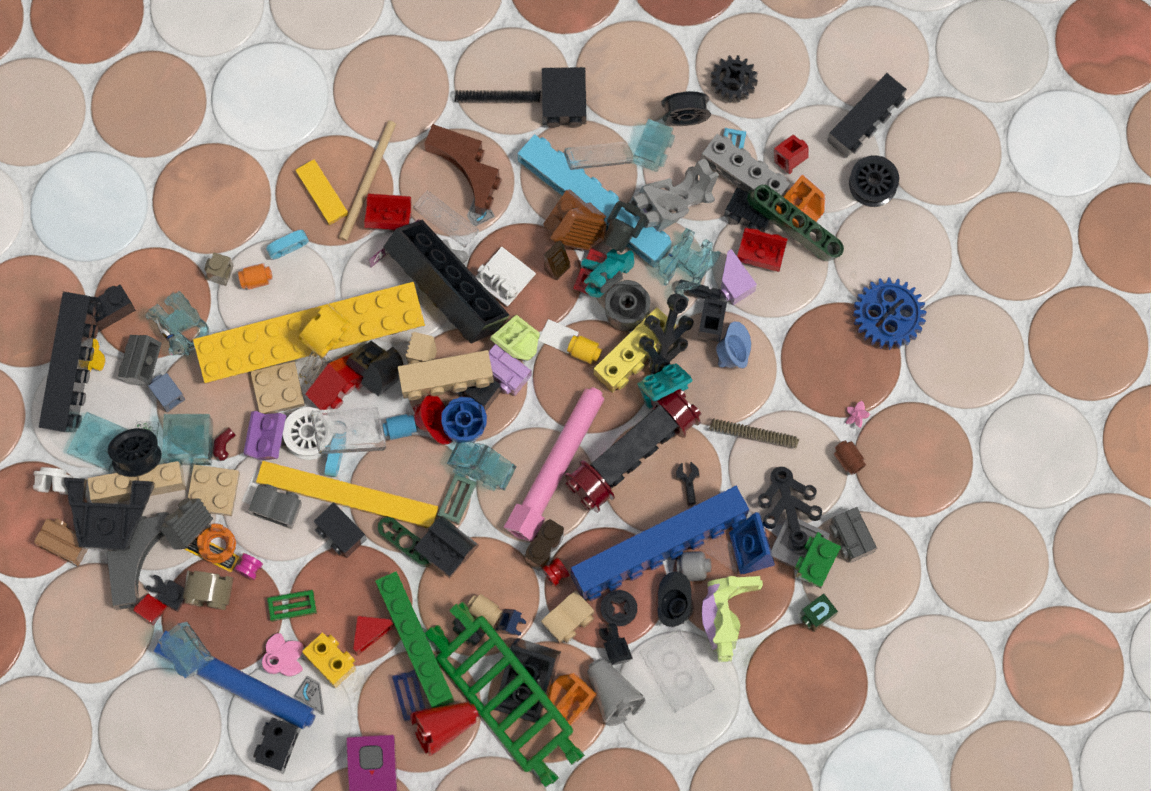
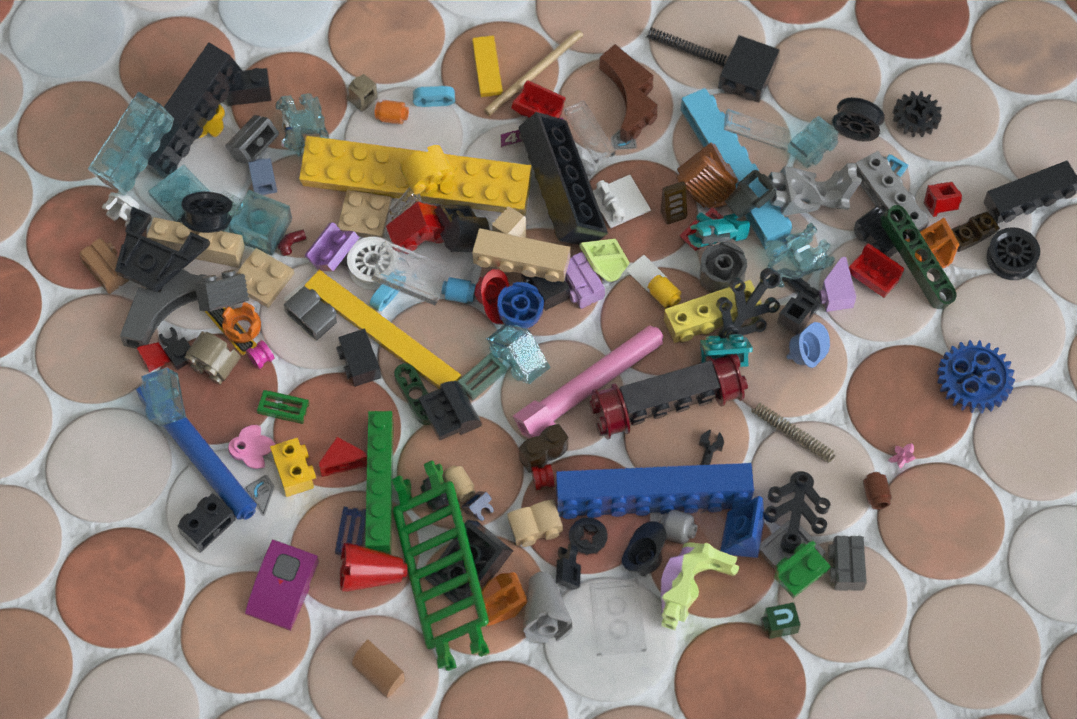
camera: 25 degrees right, 10 degrees down
none -> clear light blue brick [88,91,174,195]
none -> dark brown slope [951,211,1000,252]

